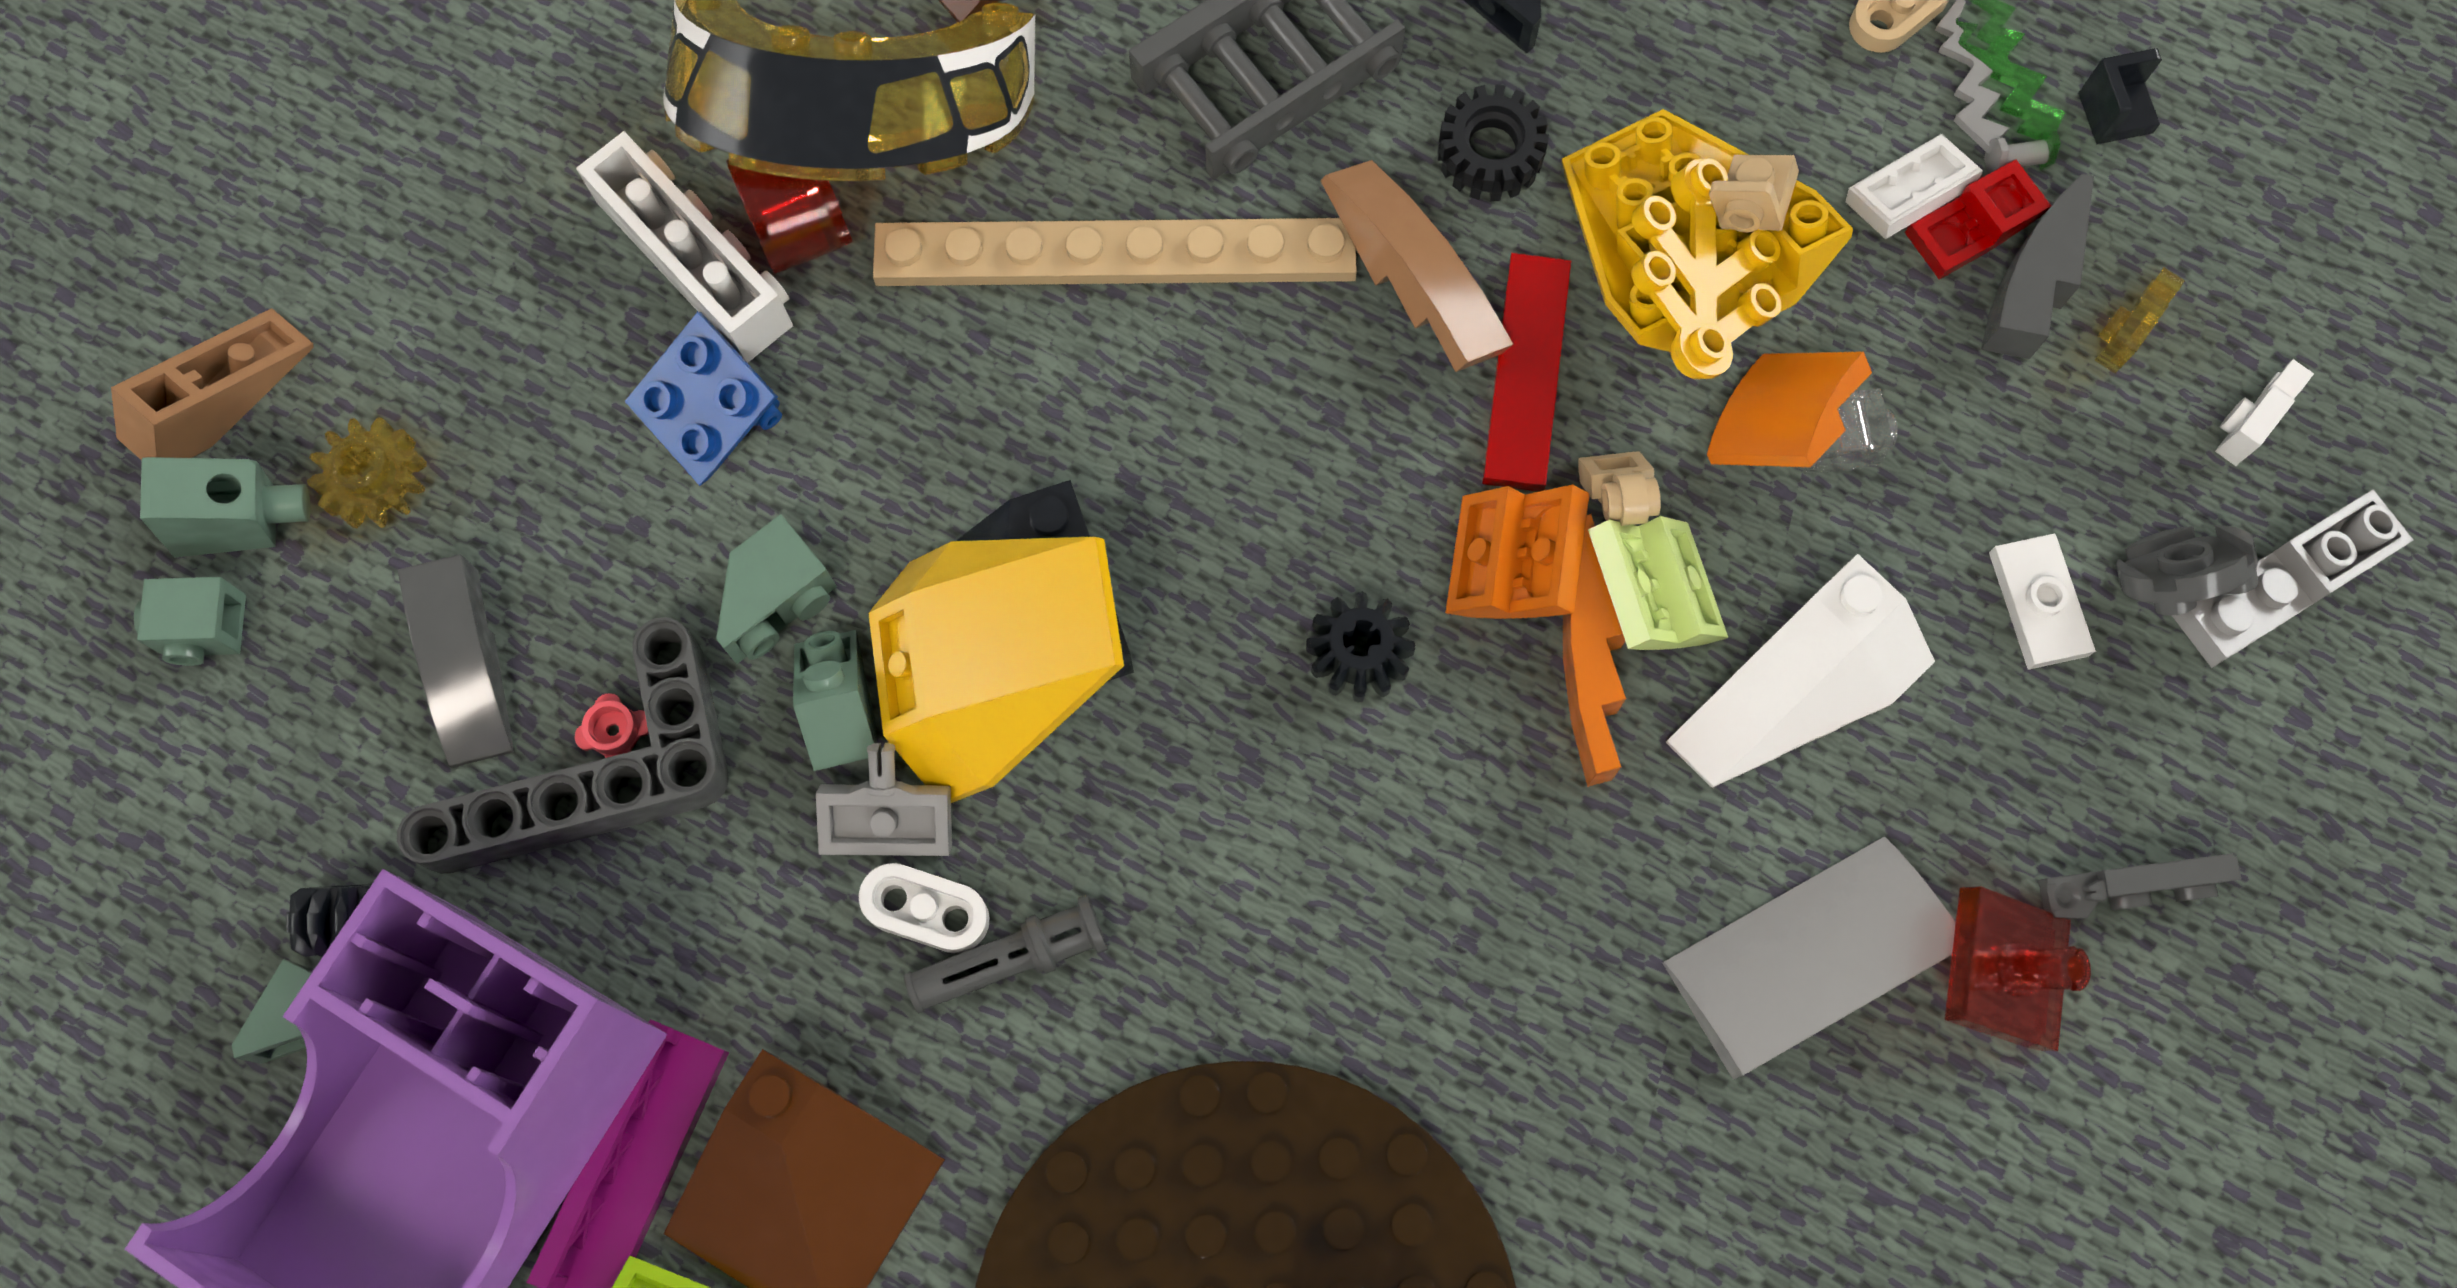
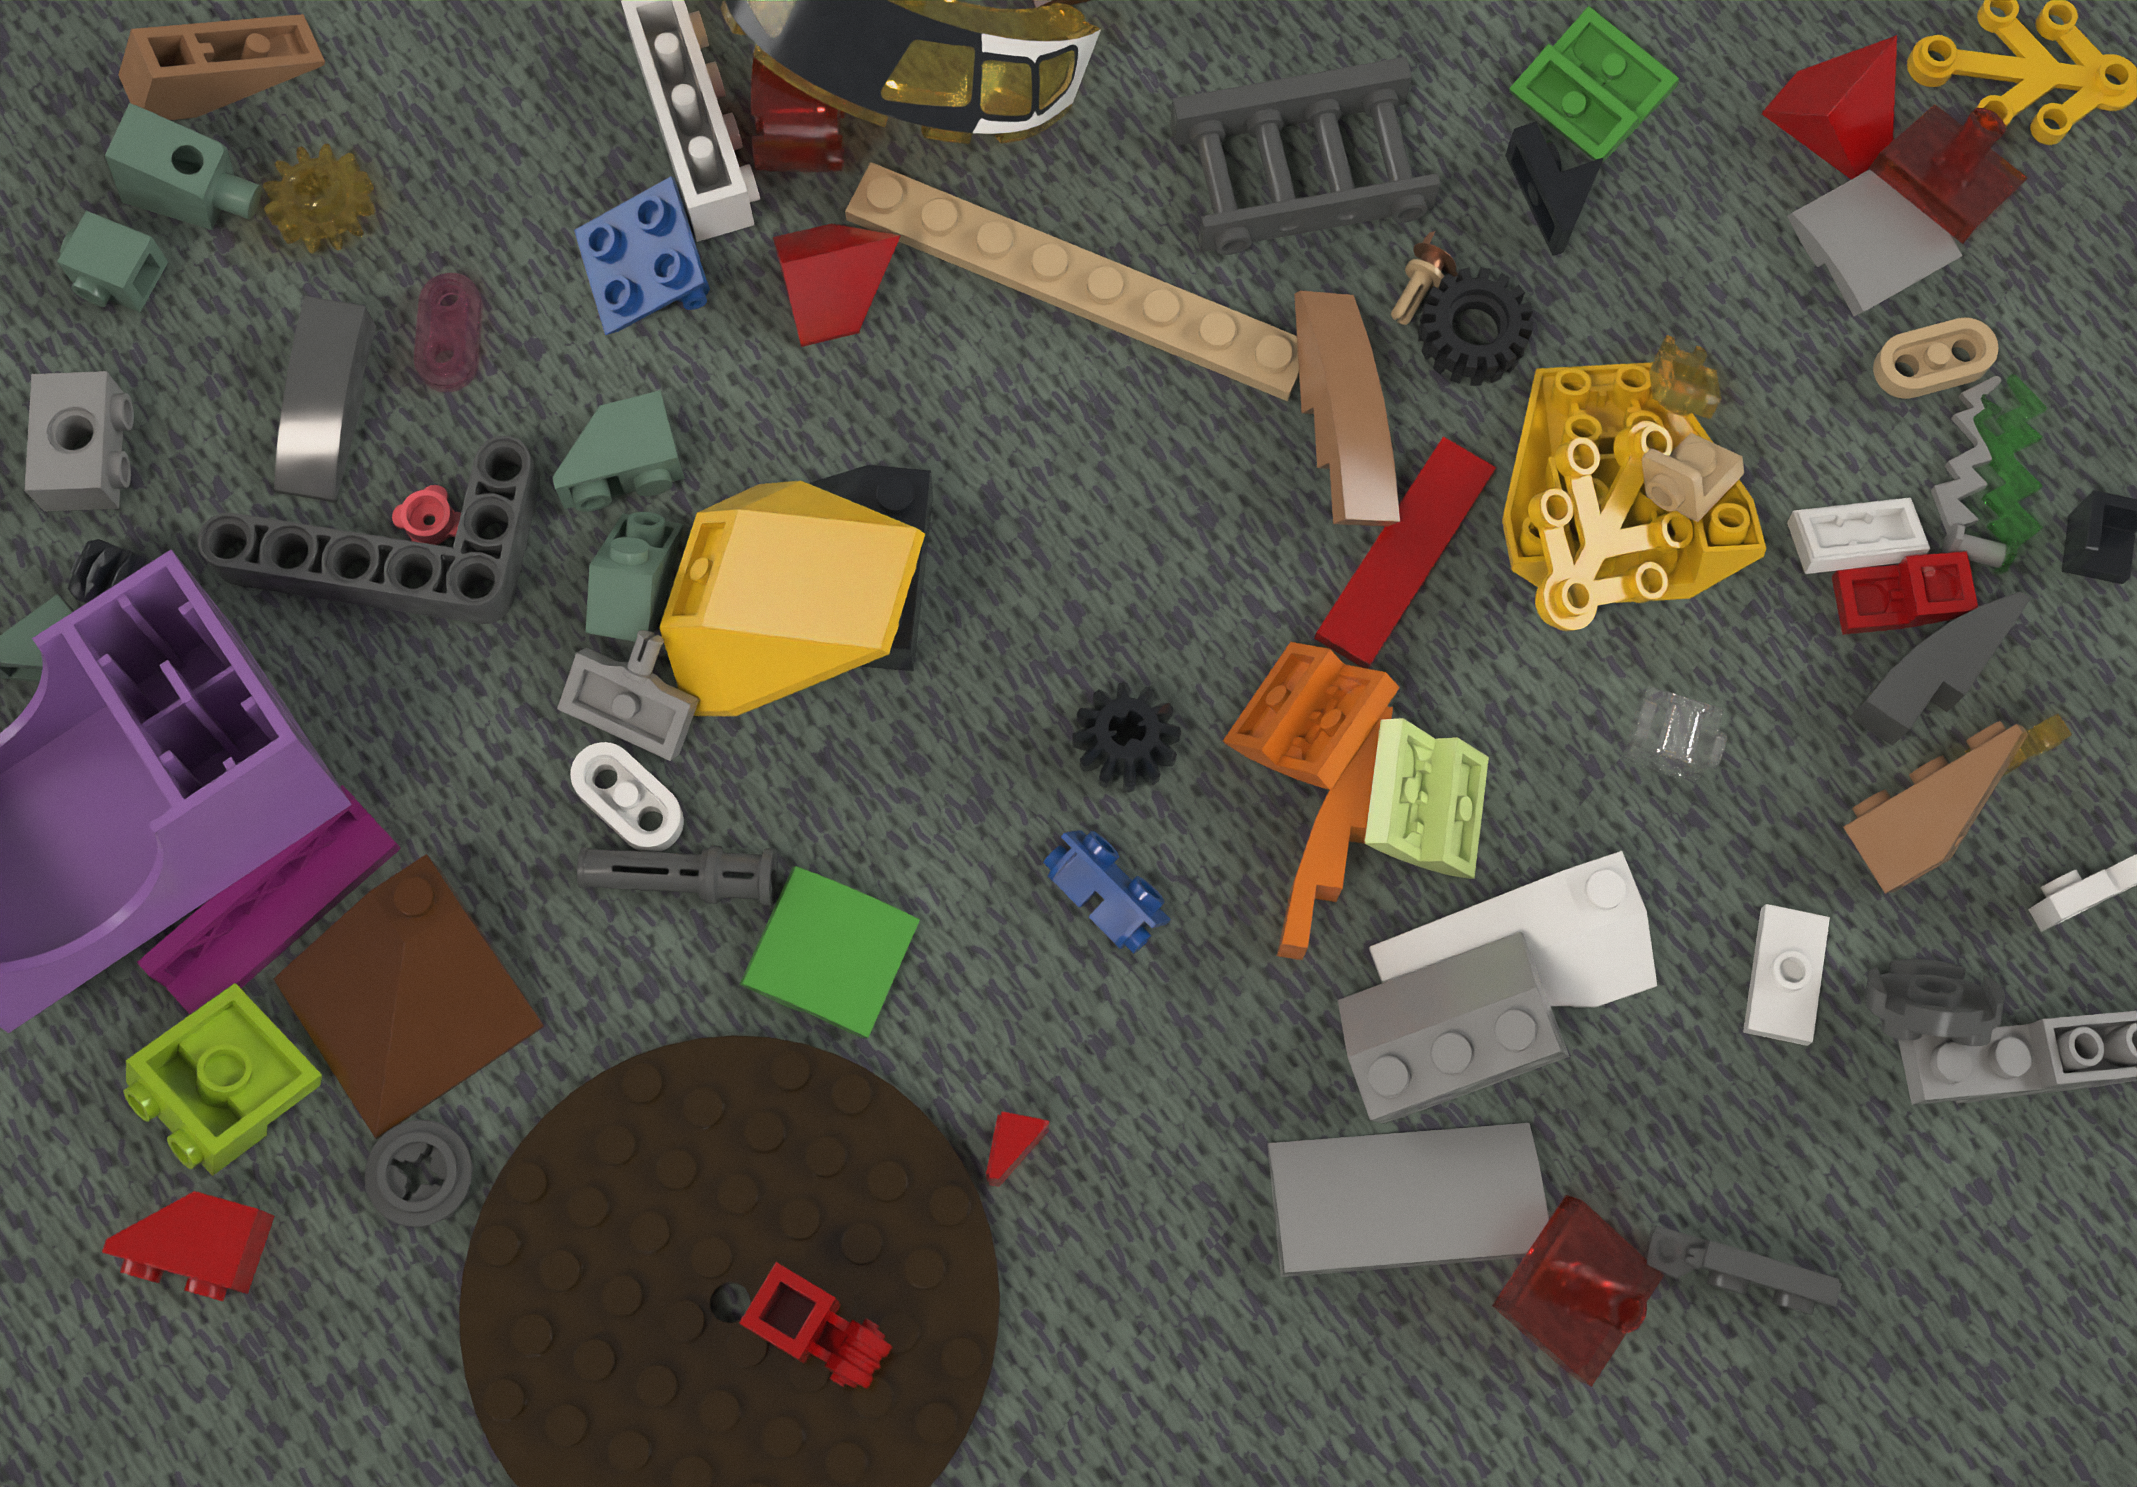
camera: 20 degrees right, 0 degrees up
tan plate [1578,451,1661,526] -> none
orange slope [1707,352,1872,467] -> none
none -> light grey brick [24,371,134,511]
none -> clear pink plate [414,273,483,393]
none -> bright green slope [739,866,920,1038]
none -> red slope [773,223,901,347]
none -> red slope [986,1111,1050,1187]
none -> blue hinge [1043,830,1171,954]
none -> light grey slope [1338,932,1570,1124]
none -> tan piece [1391,231,1458,325]
none -> clear yellow plate [1649,335,1721,419]
none -> medium nougat slope [1843,721,2028,894]

